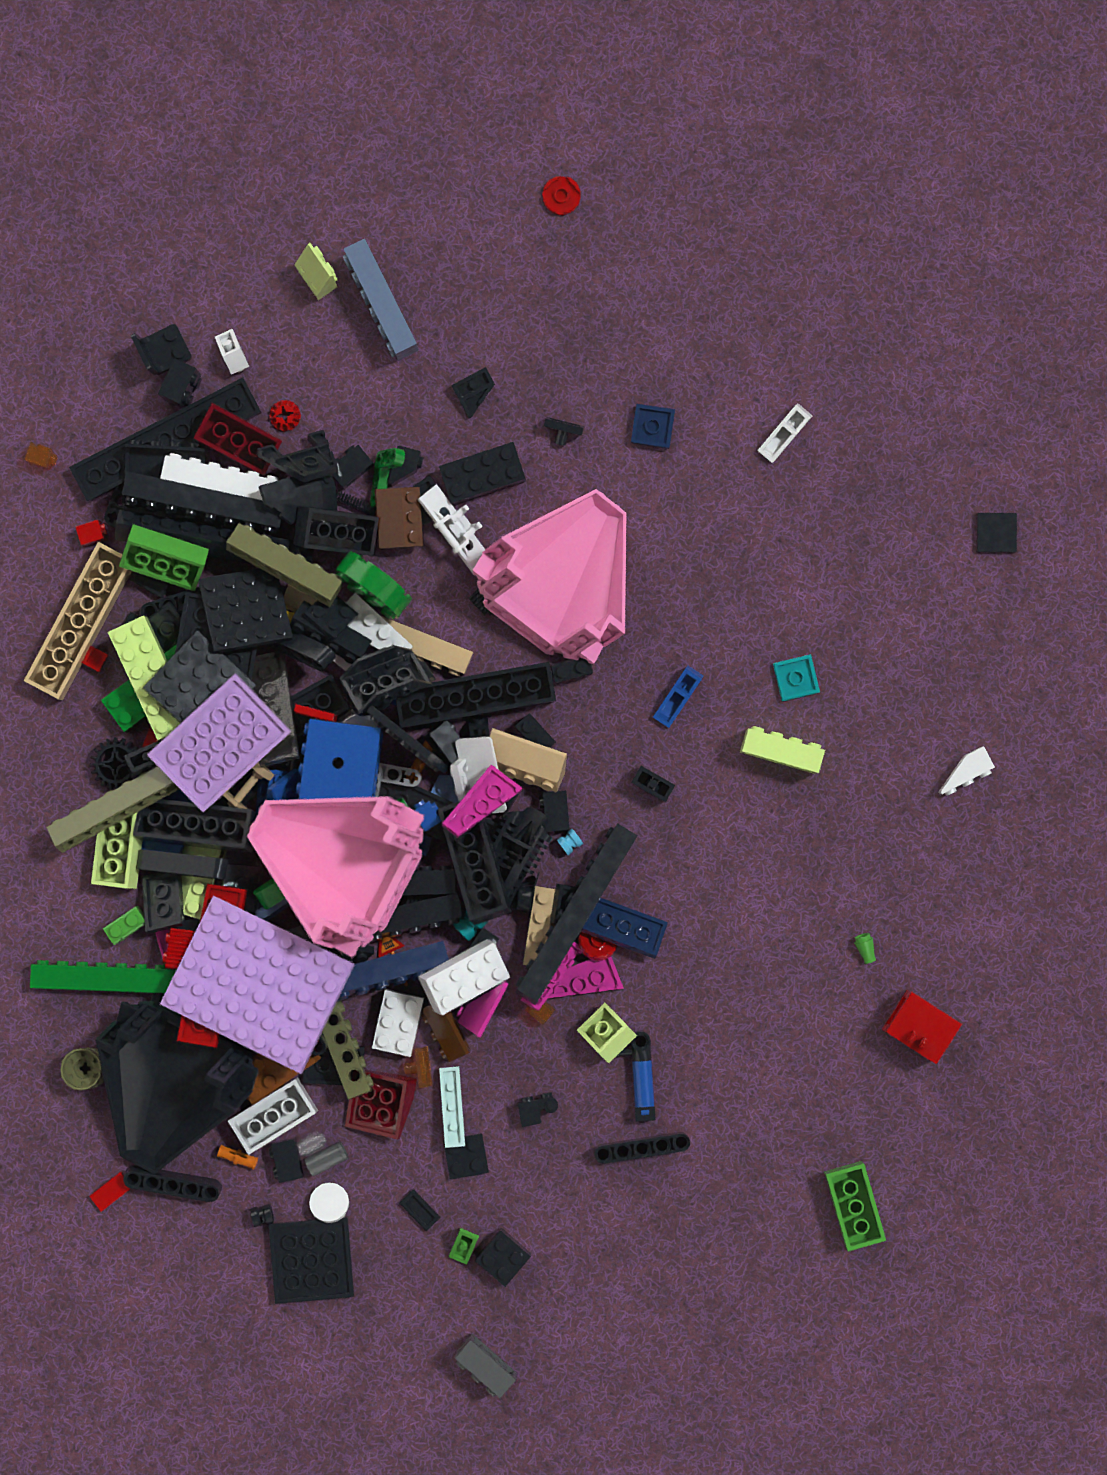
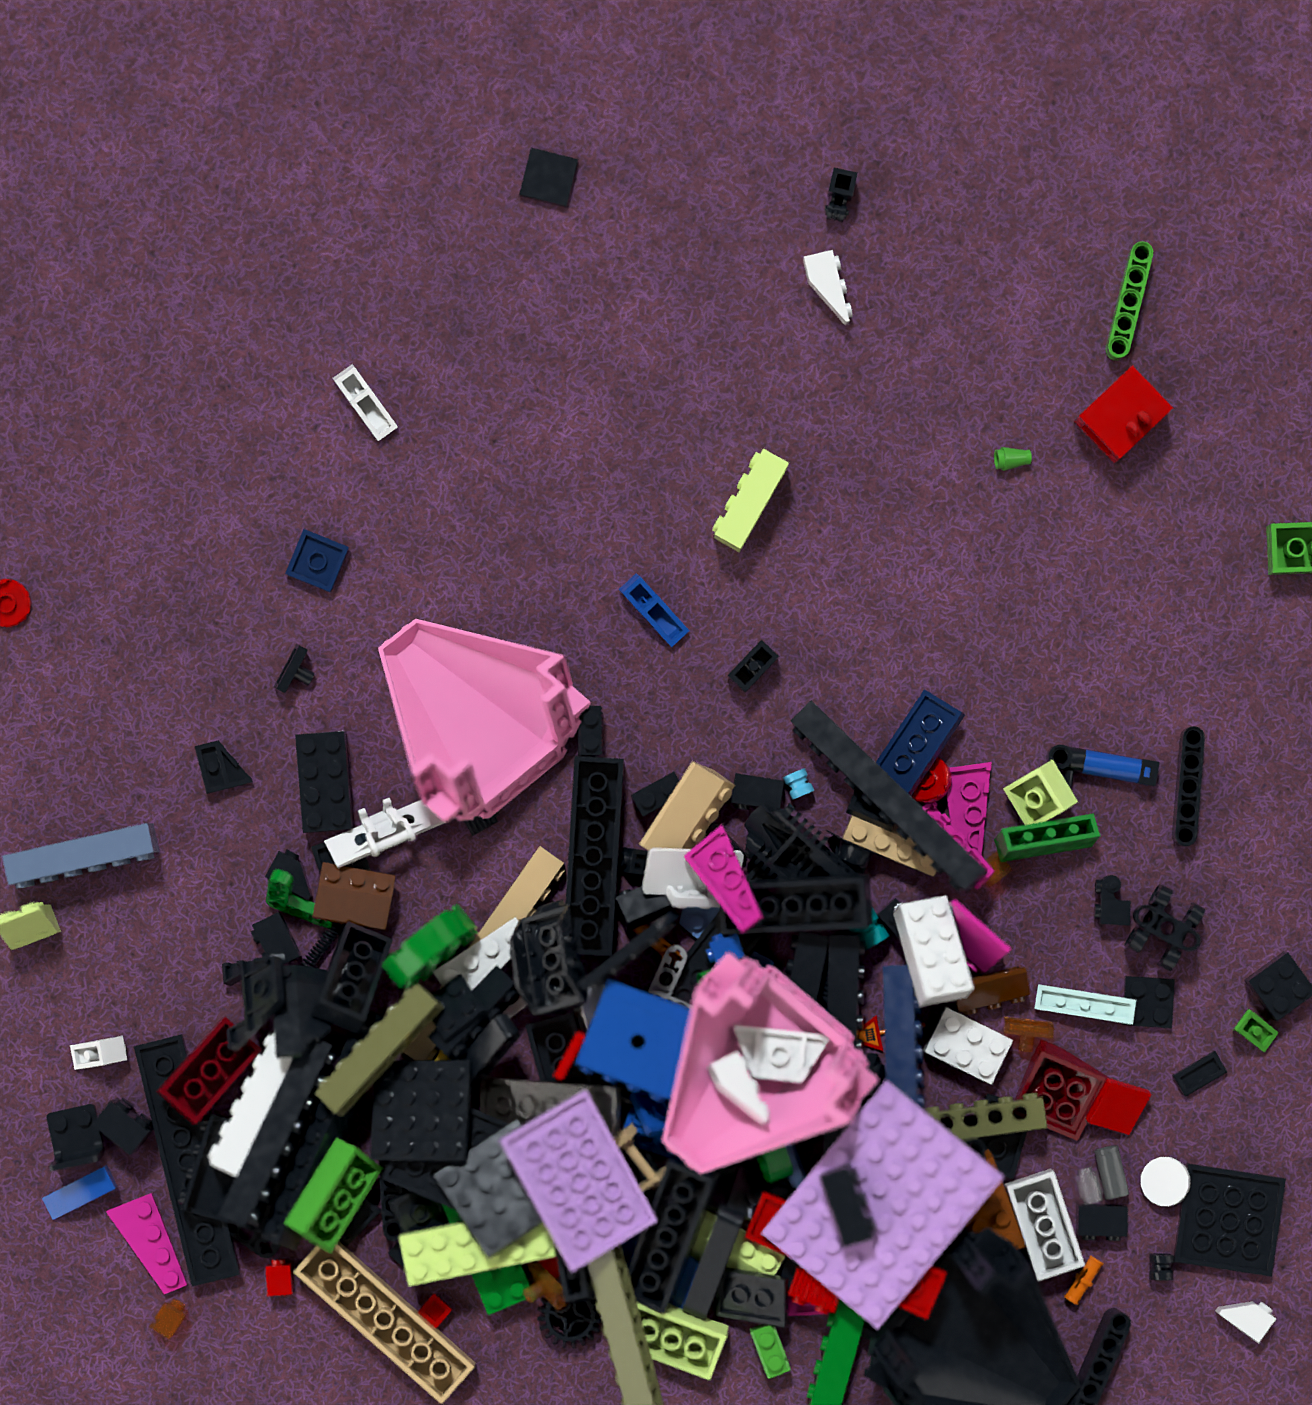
camera: 80 degrees left, 0 degrees up
red gear [270,400,301,431] -> none
teal tile [773,654,820,701] -> none
none -> blue slope [42,1165,118,1220]
none -> dark pink wing [106,1192,188,1294]
none -> clear orange tile [523,1260,566,1310]
none -> white slope [707,1052,770,1125]
none -> white wing [734,1025,829,1084]
none -> black brick [819,1163,877,1248]
none -> black brick [824,168,857,223]
none -> green brick [994,814,1100,862]
none -> red tile [1086,1078,1152,1135]
none -> bright green beam [1106,241,1153,361]
none -> black piece [1124,884,1206,971]
none -> white slope [1215,1302,1276,1343]

